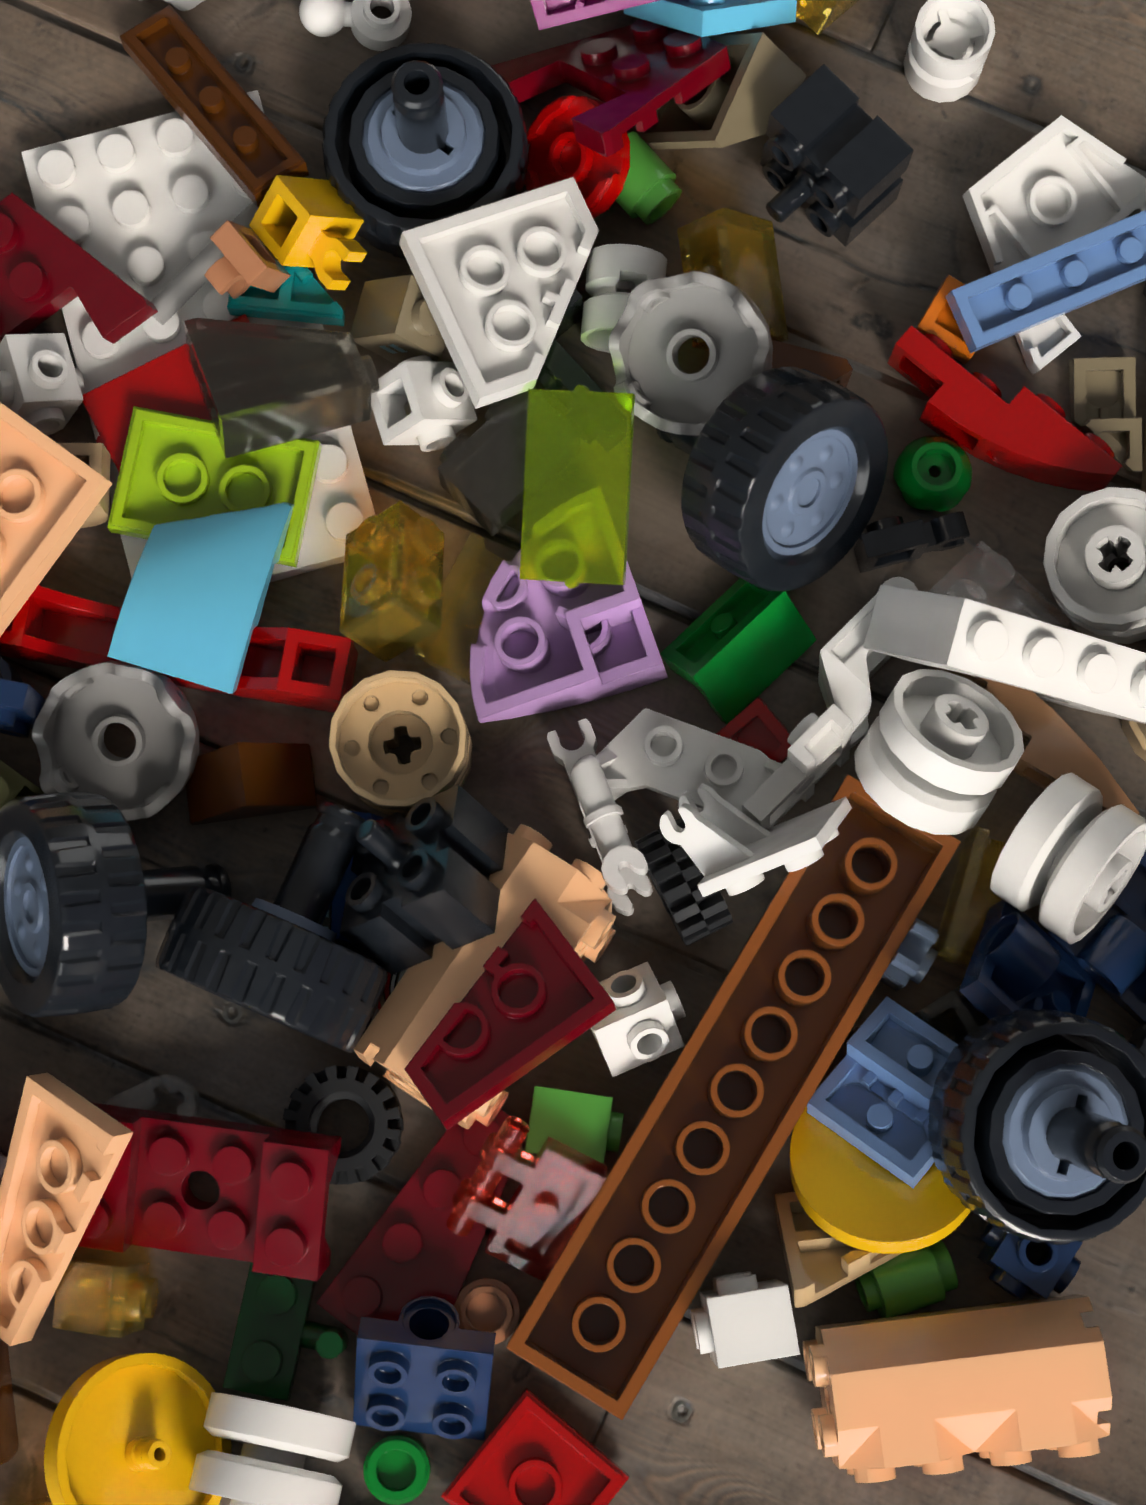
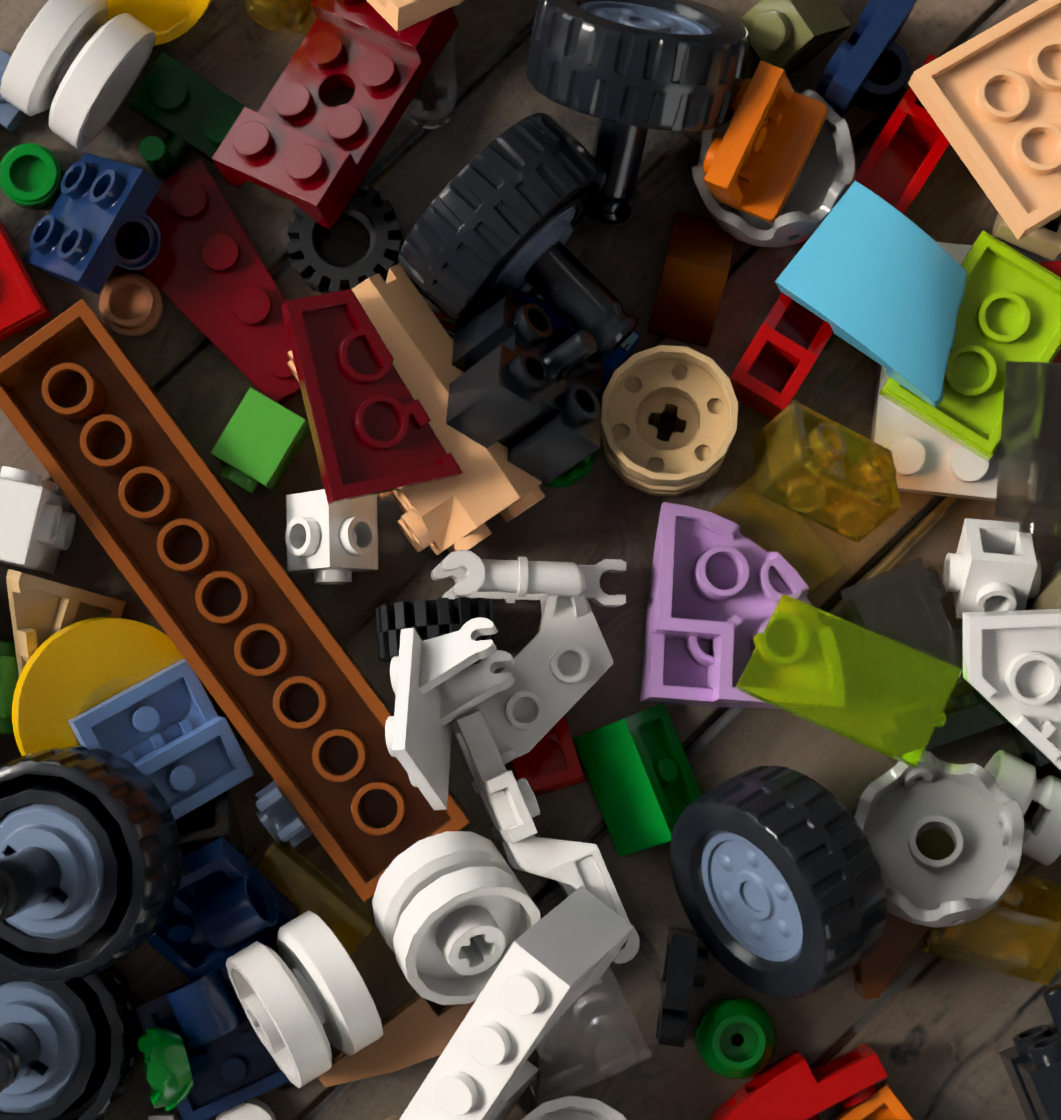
camera: 110 degrees right, 5 degrees up
clear red plate [446,1116,607,1282] -> none
none -> orange bracket [703,60,829,223]

